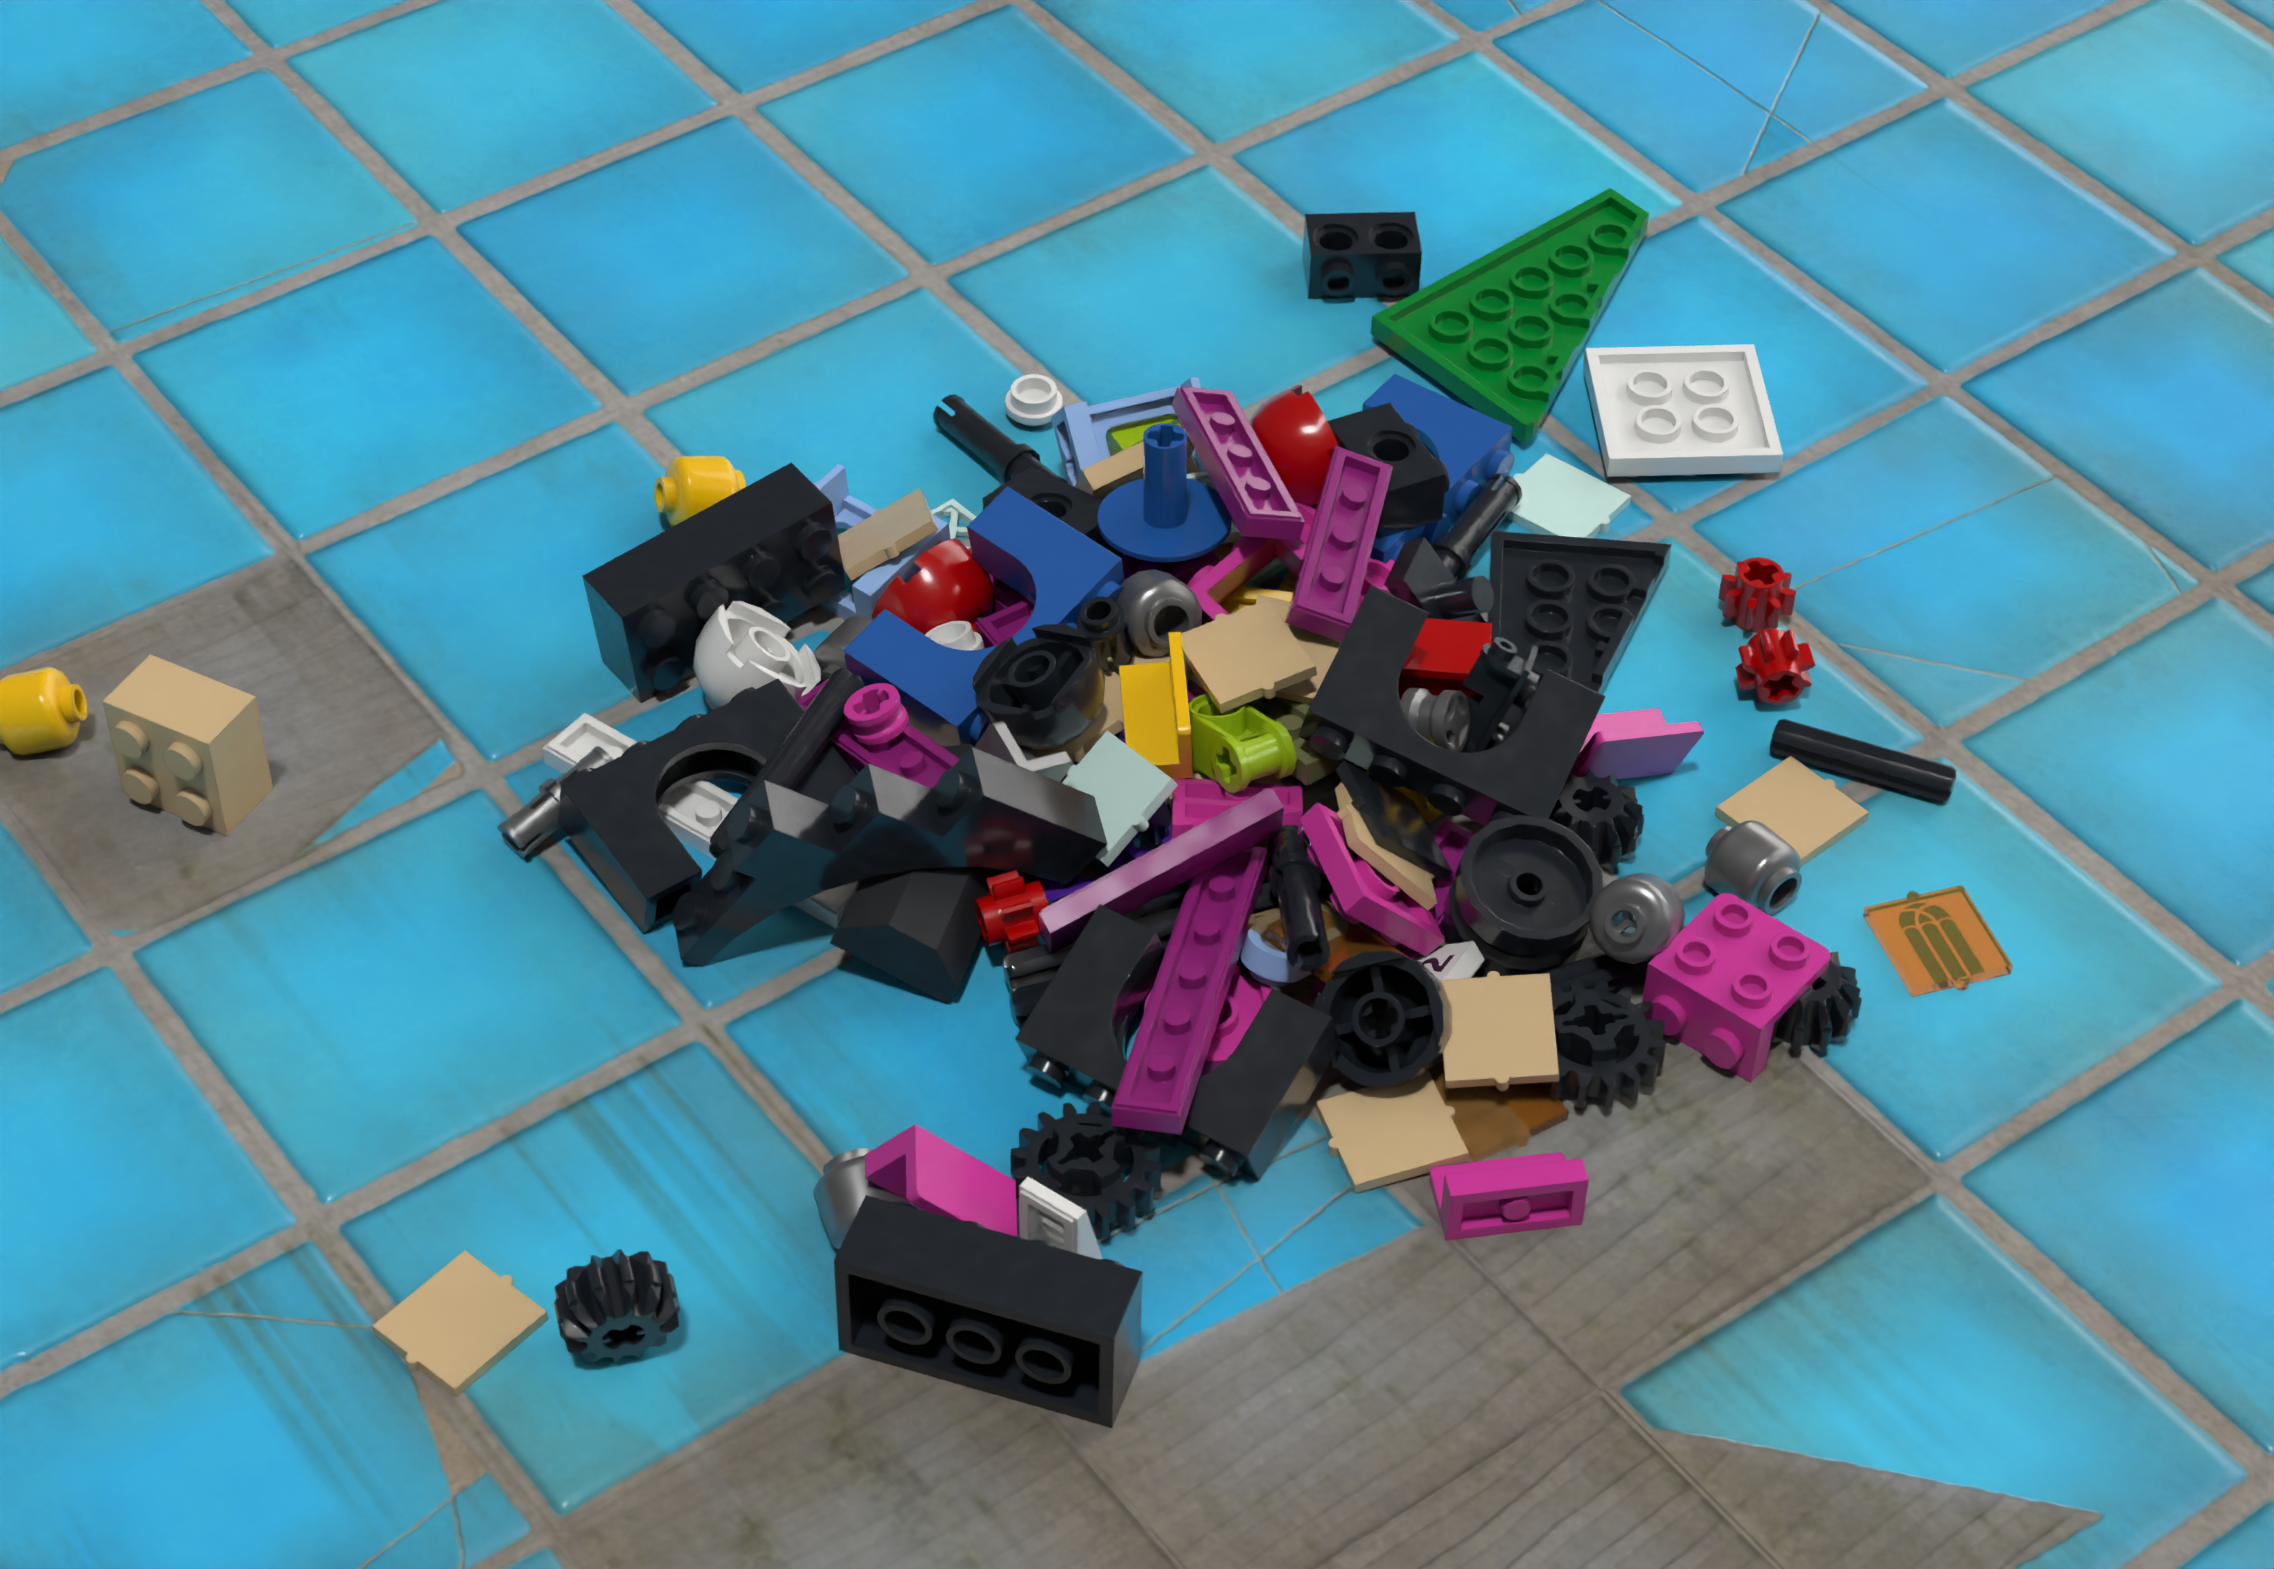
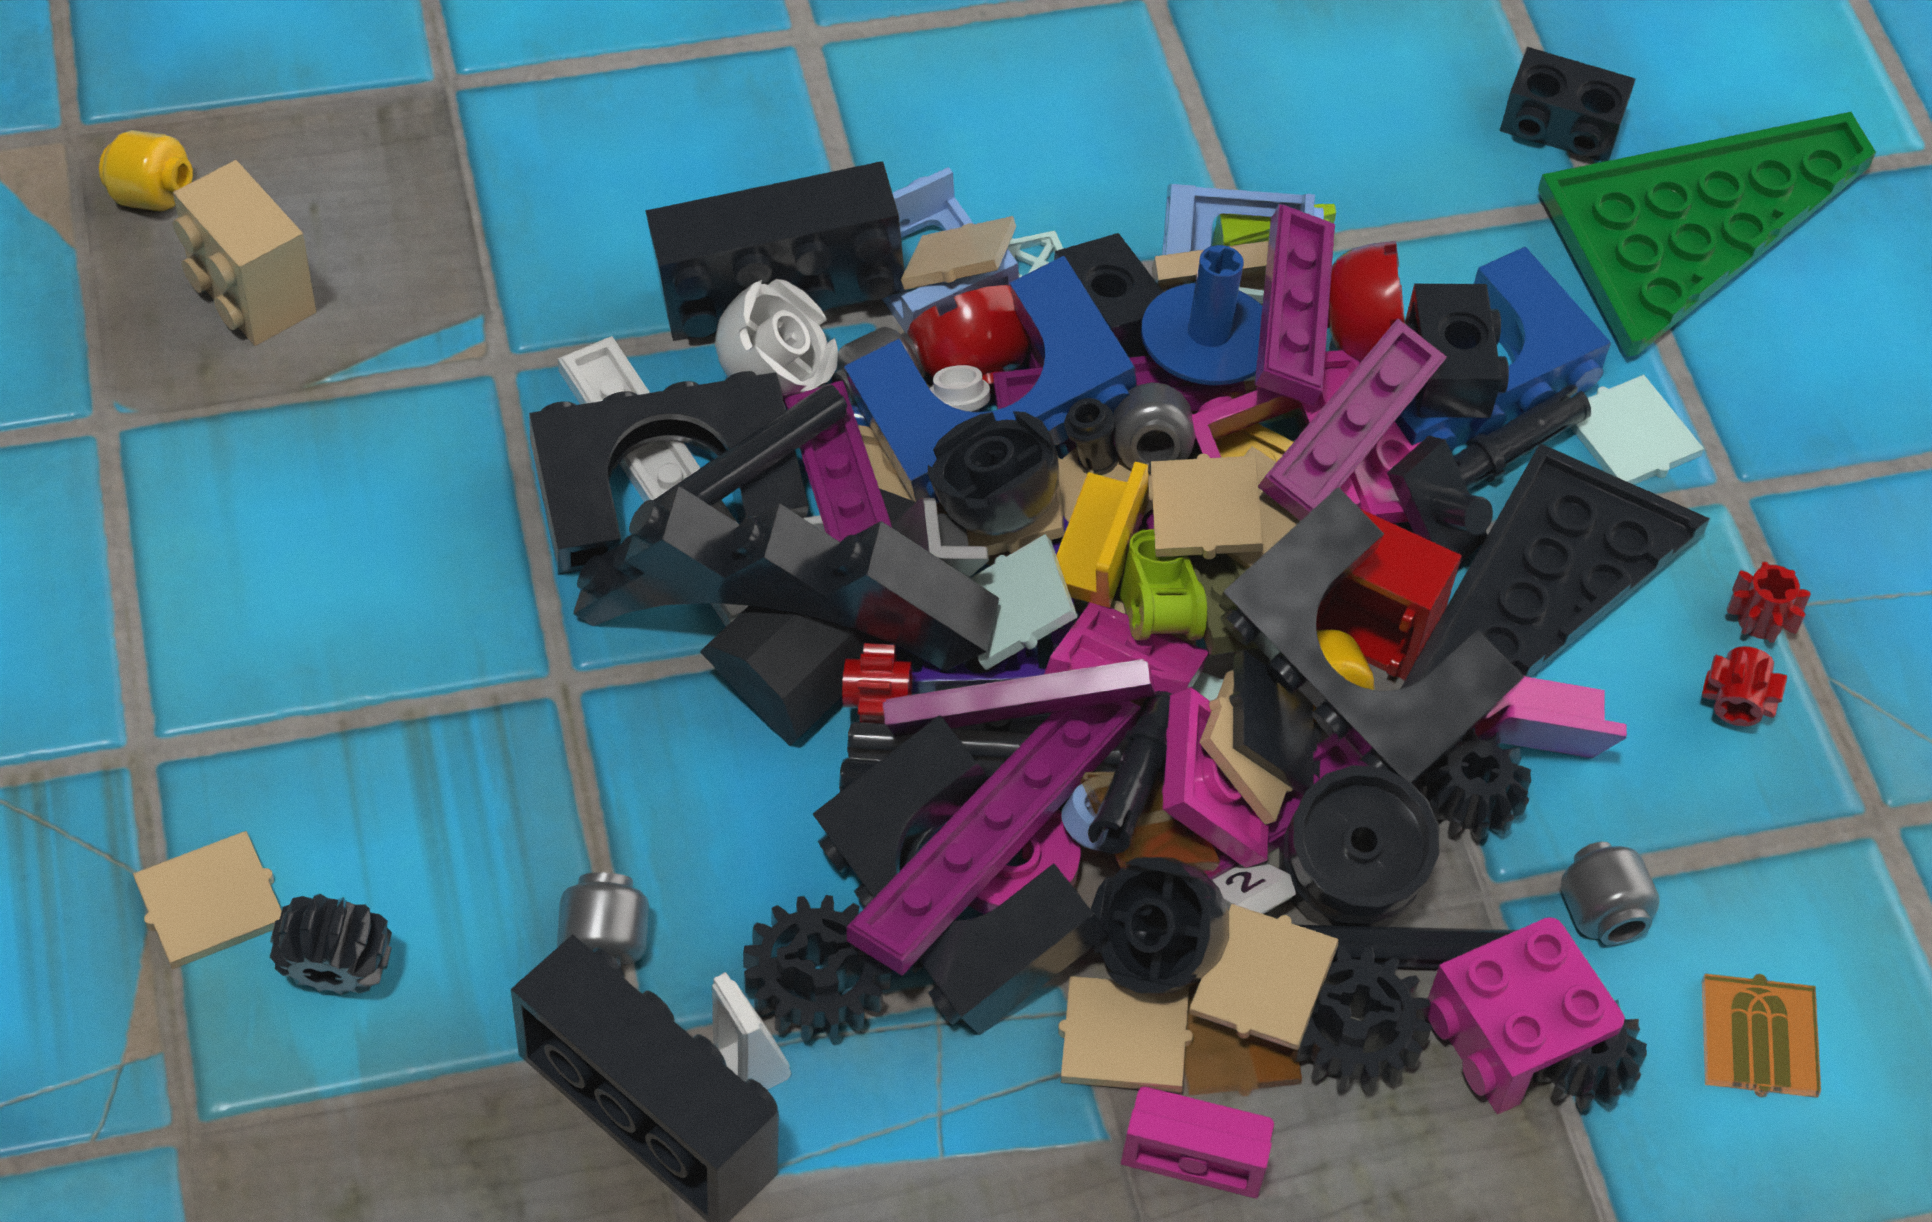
camera: 20 degrees right, 10 degrees up
flat silver pin [497,746,613,858] -> none
yellow head [654,456,746,527] -> none
dark pink bush [844,683,909,745] -> none
dark pink panel [865,1124,1018,1237] -> none
black pin [933,394,1068,484] -> none
white plate [1005,374,1063,427] -> none
flat silver wheel [1400,688,1470,752] -> none
black hinge [1458,637,1540,753] -> none
white plate [1583,344,1783,477] -> none
flat silver head [1589,873,1685,964] -> none
tan piece [1715,756,1869,867] -> none
black axle [1770,719,1956,803] -> none

